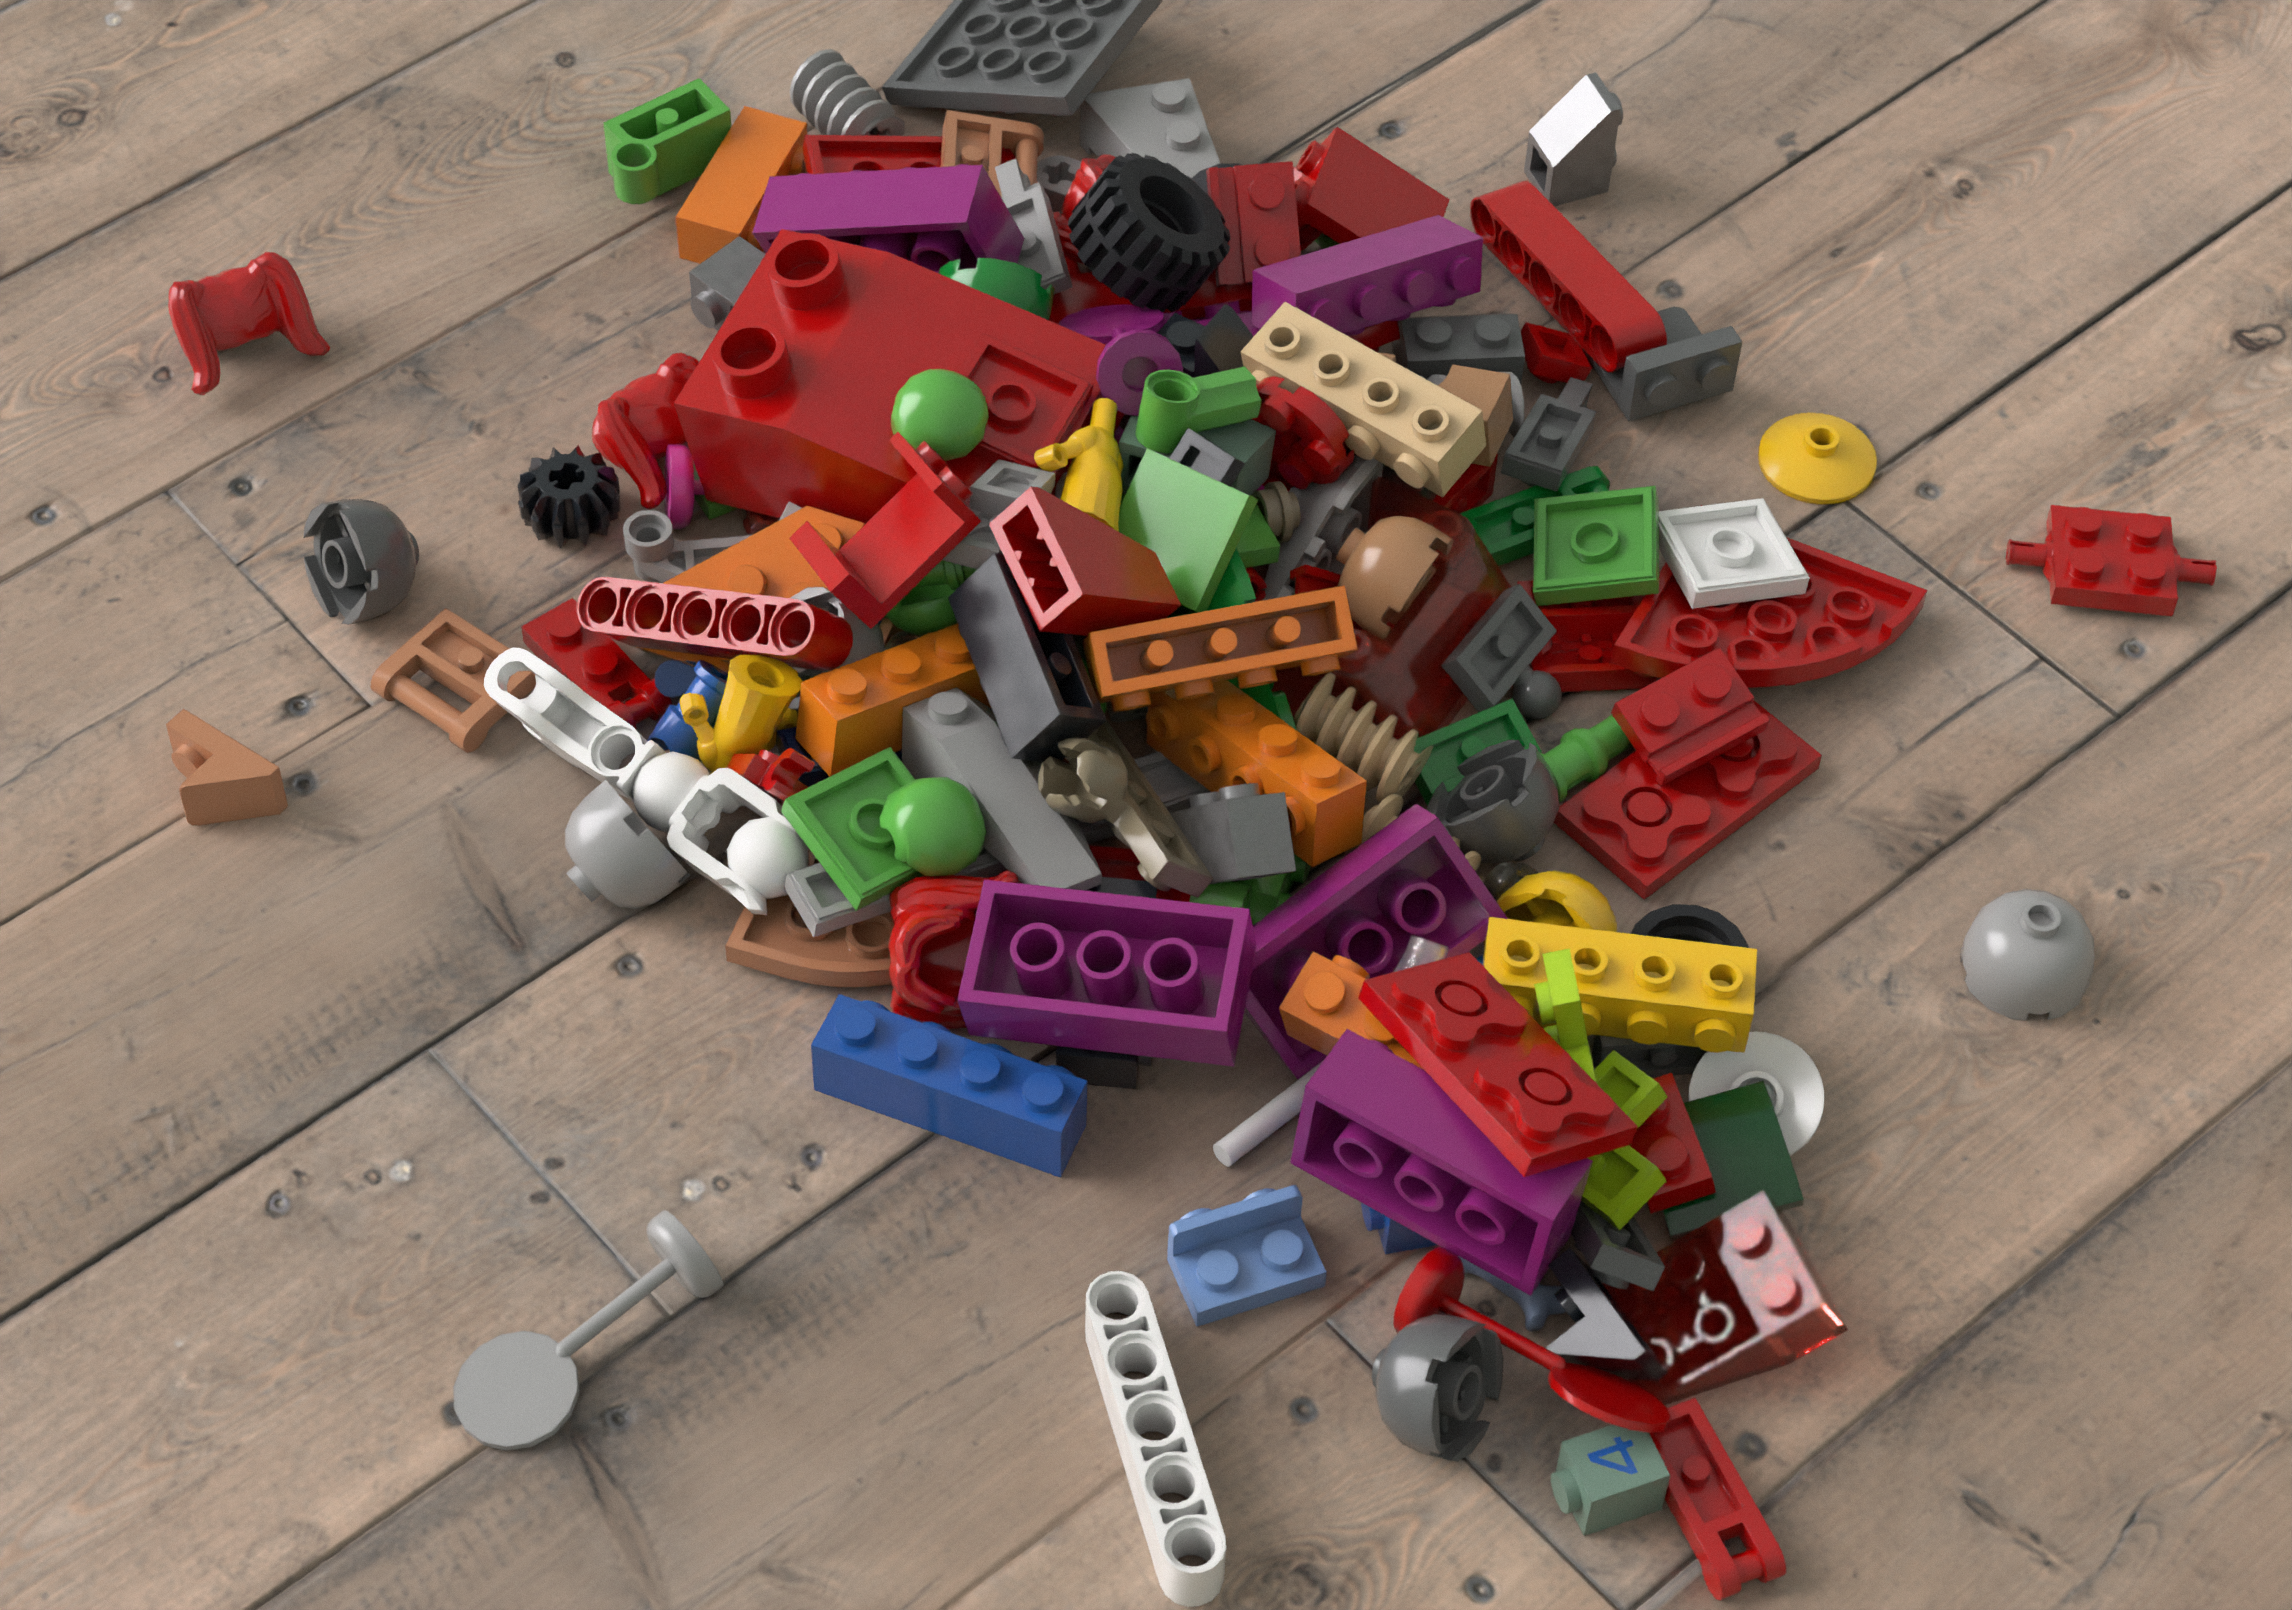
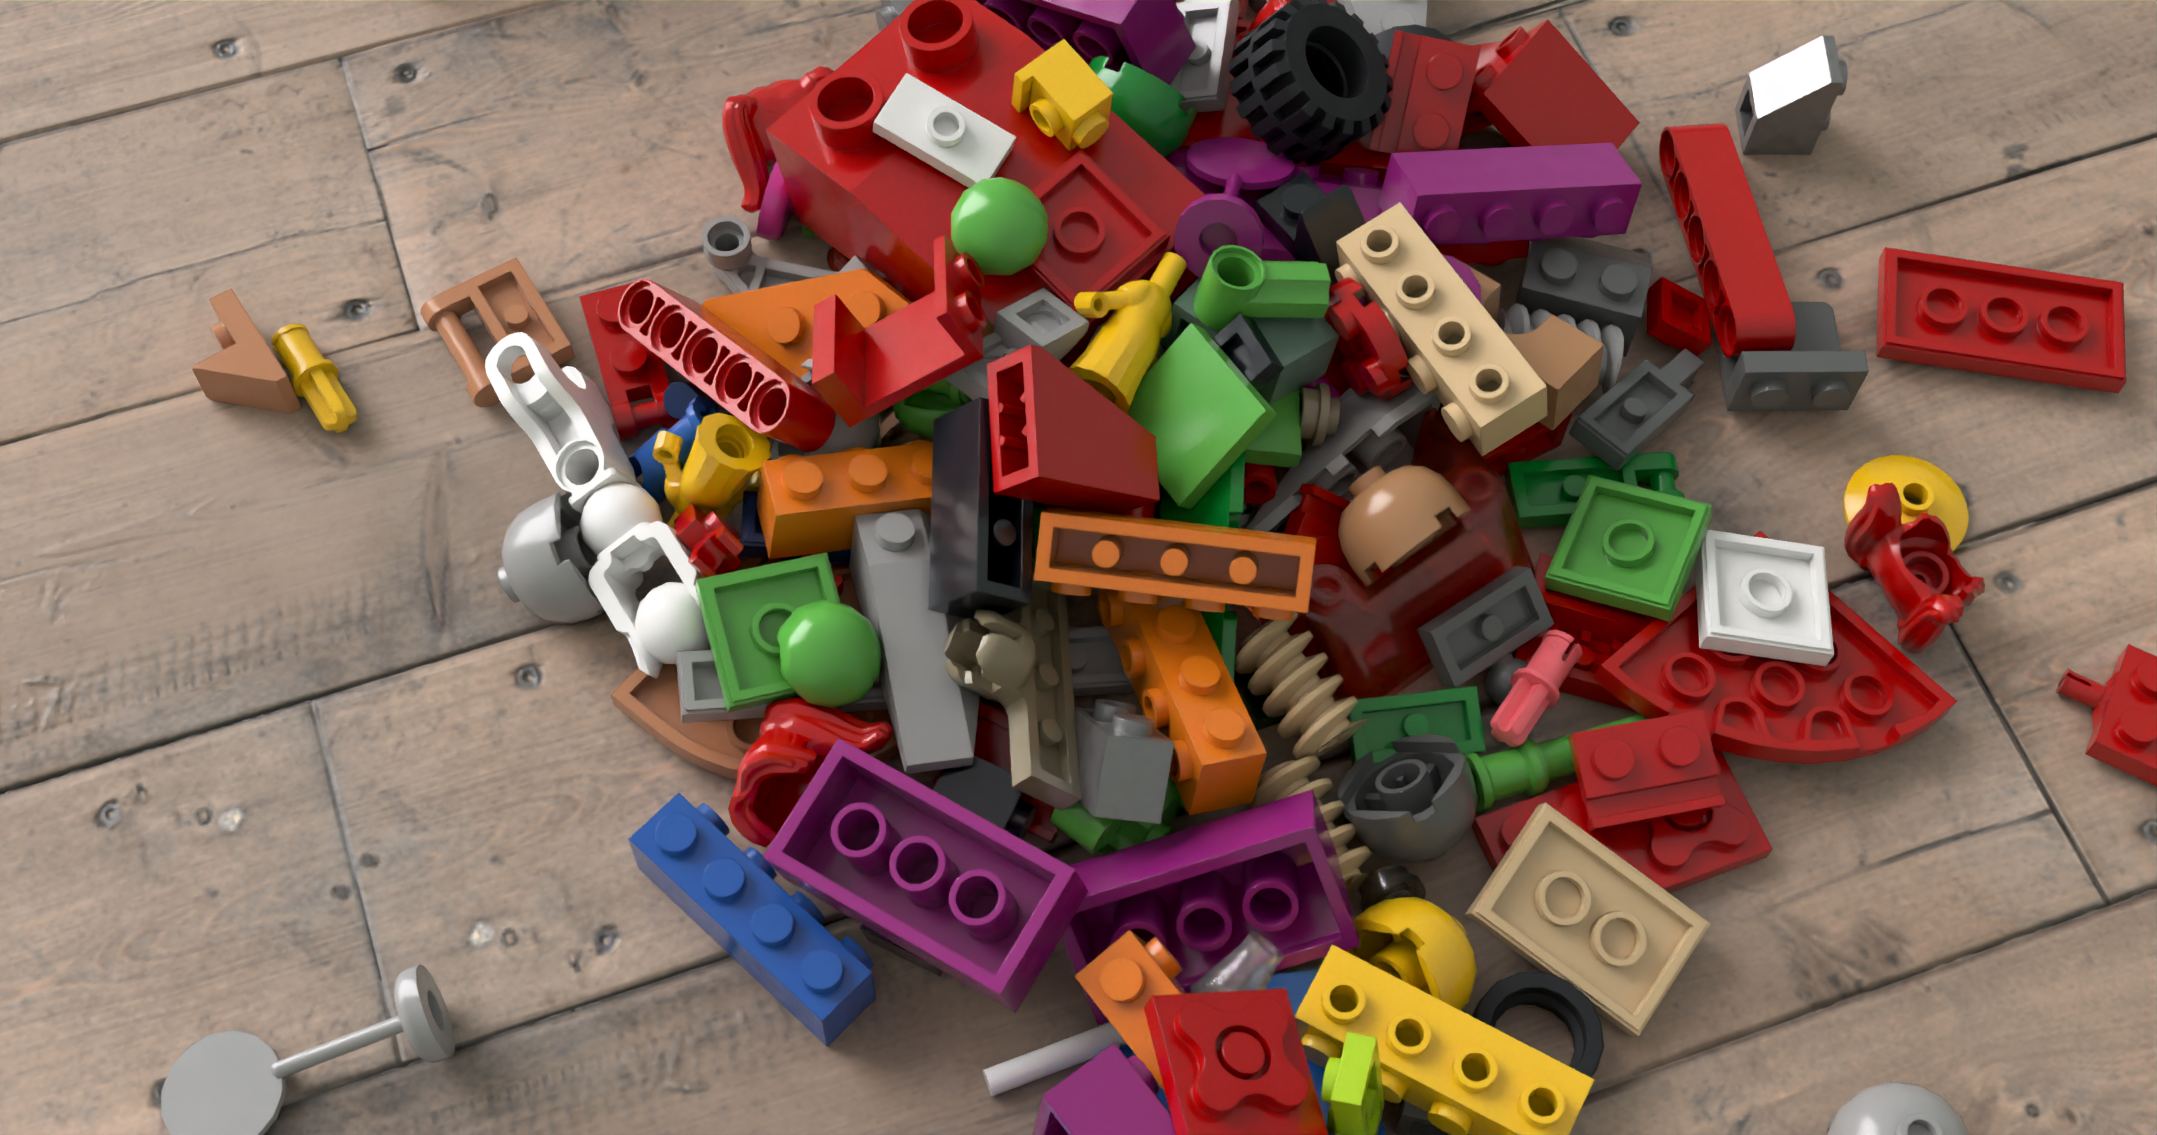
camera: 20 degrees right, 10 degrees up
dark grey cylinder [303,499,419,625] -> none
black gear [518,445,621,548] -> none
none -> yellow axle [271,323,357,433]
none -> white plate [872,73,1016,188]
none -> yellow brick [1011,39,1113,151]
none -> tan tile [1465,802,1710,1037]
none -> coral axle [1490,630,1583,747]
none -> red hair [1844,483,1985,654]
none -> red piece [1876,247,2126,394]

